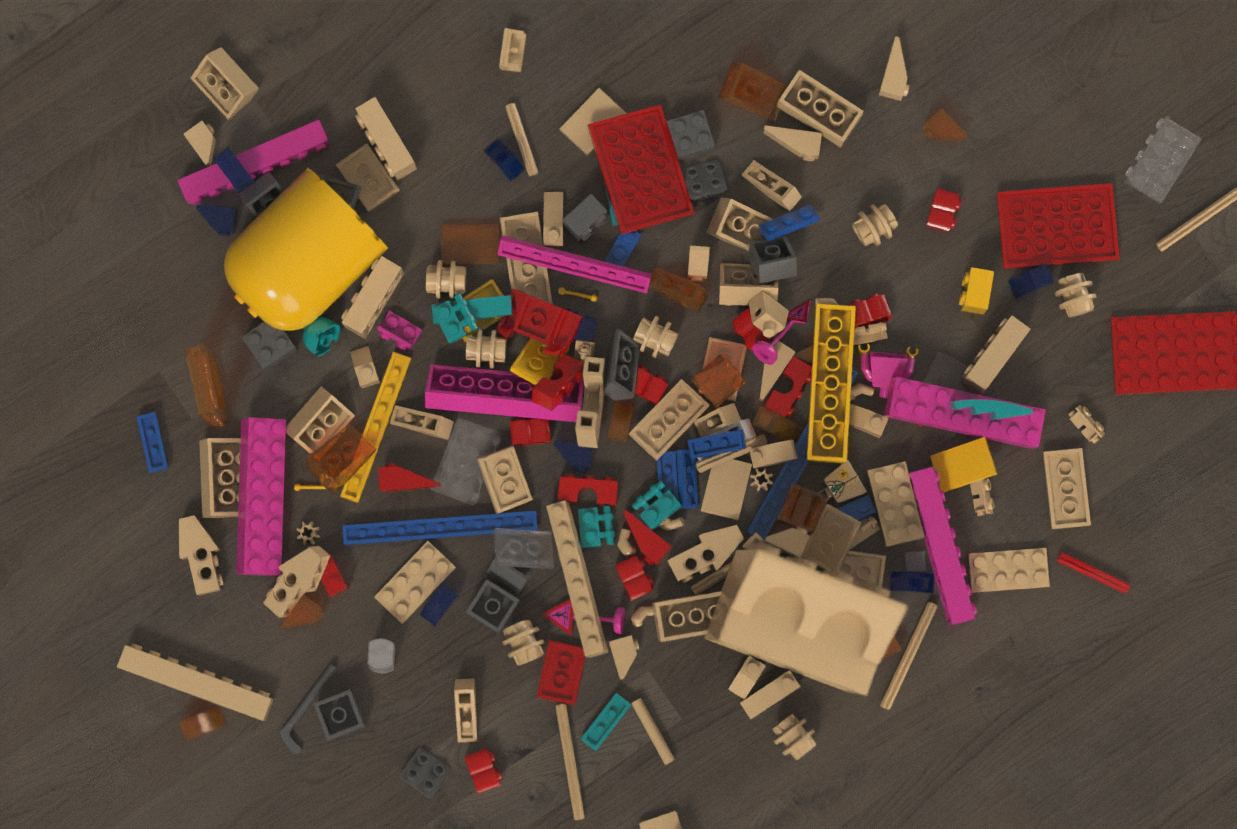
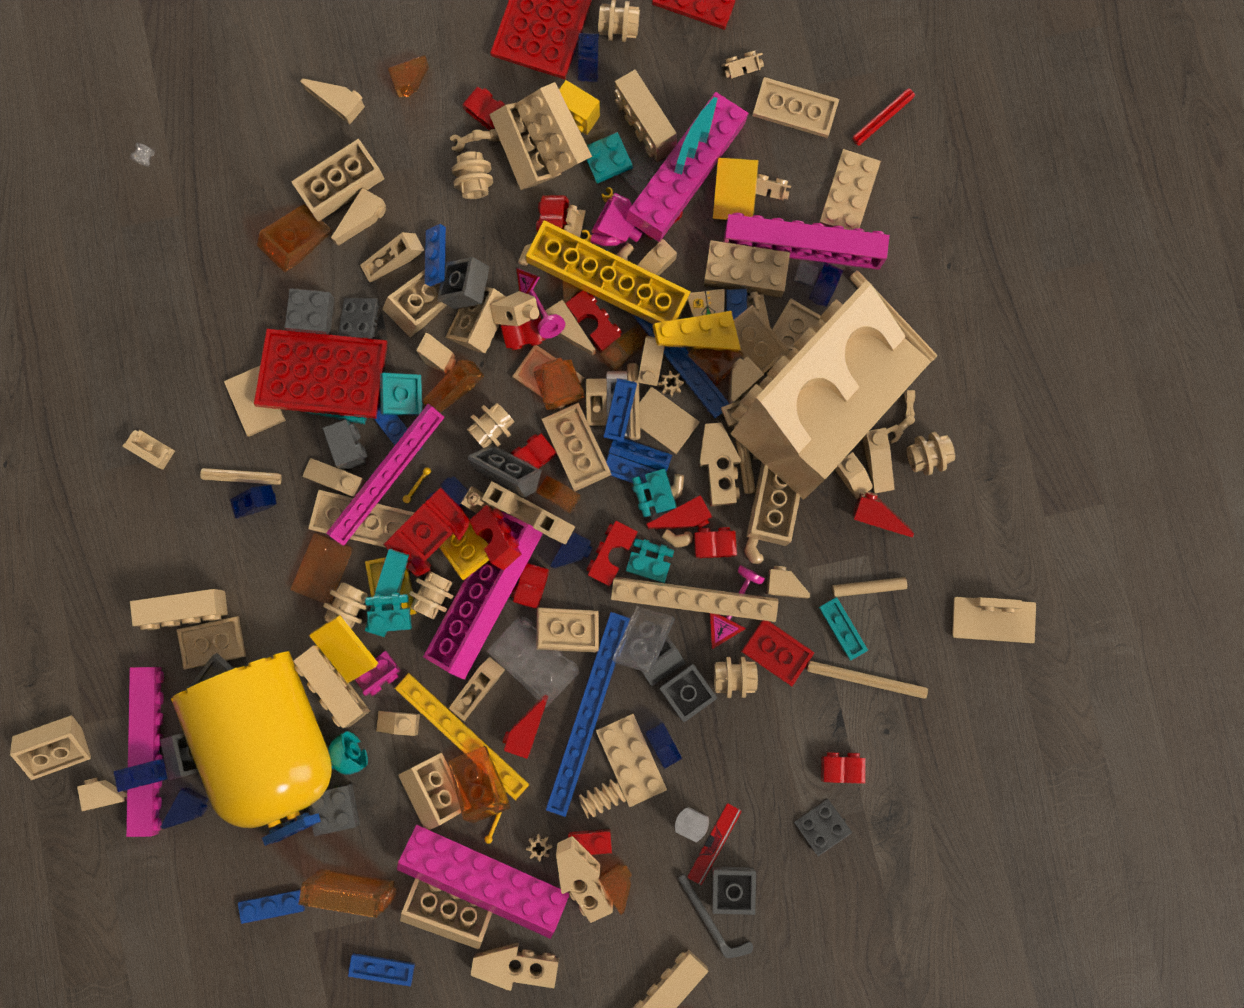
camera: 75 degrees left, 0 degrees up
tan slope [454,678,477,742] -> none
none -> blue plate [238,889,305,924]
none -> blue plate [262,812,321,846]
none -> yellow tile [309,615,379,683]
none -> teal plate [380,373,422,416]
none -> tan piece [450,129,500,152]
none -> tan slope [490,103,562,190]
none -> tan brick [514,82,592,177]
none -> tan piece [579,779,626,819]
none -> teal plate [587,132,633,184]
none -> yellow wing [653,311,741,352]
none -> red sticker [687,803,741,885]
none -> red slope [853,492,914,538]
none -> tan piece [886,390,915,443]

